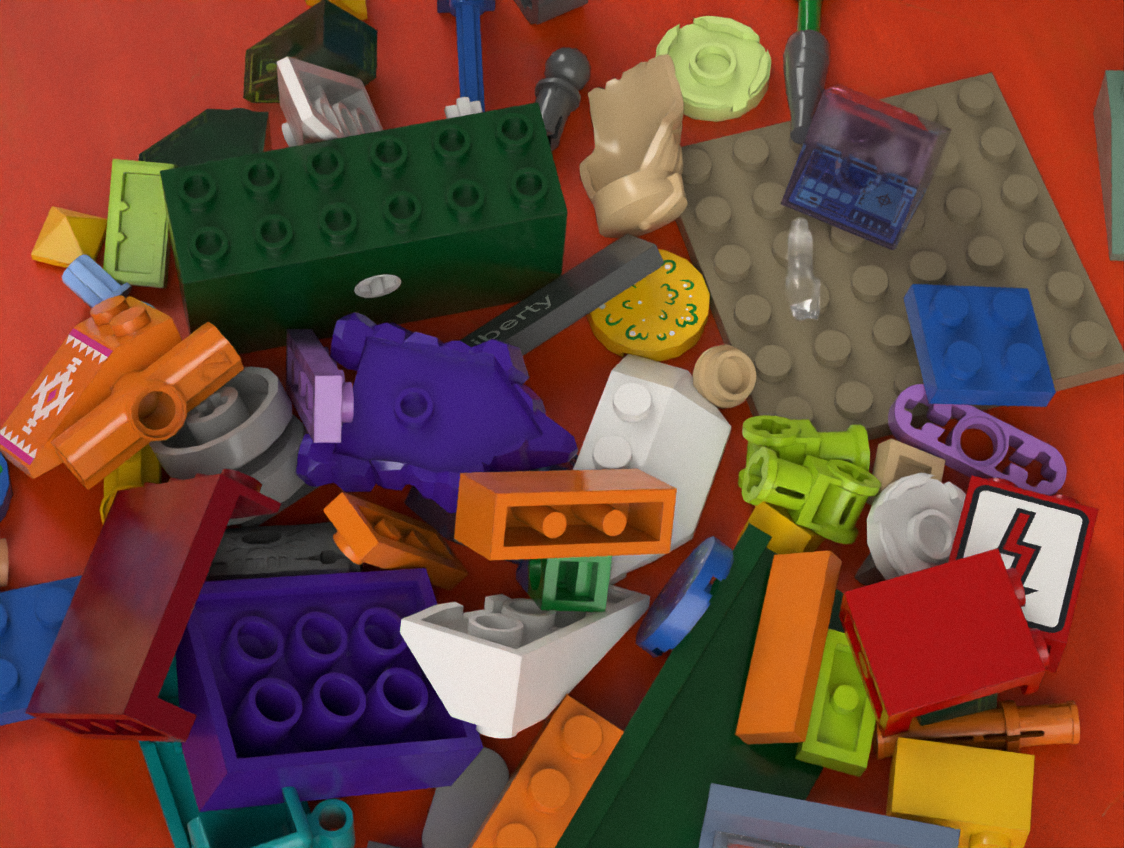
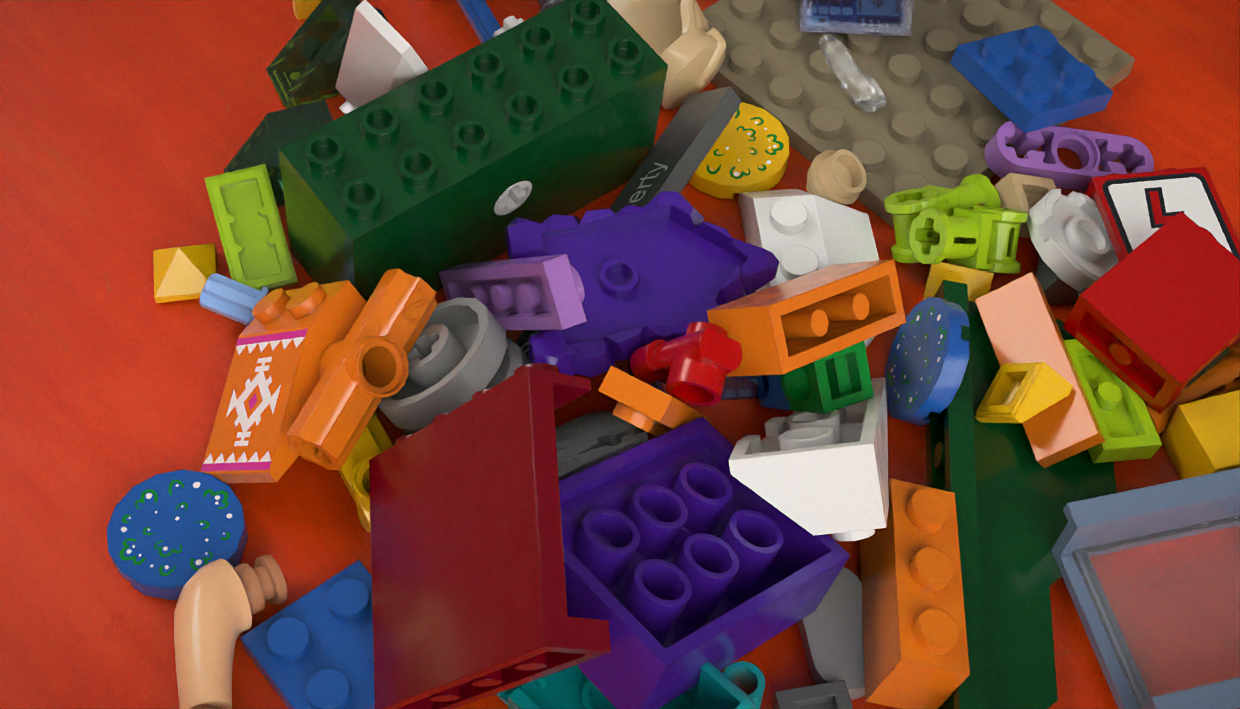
camera: 25 degrees left, 5 degrees down
none -> red plate [630,322,743,406]
none -> yellow slope [974,362,1073,423]

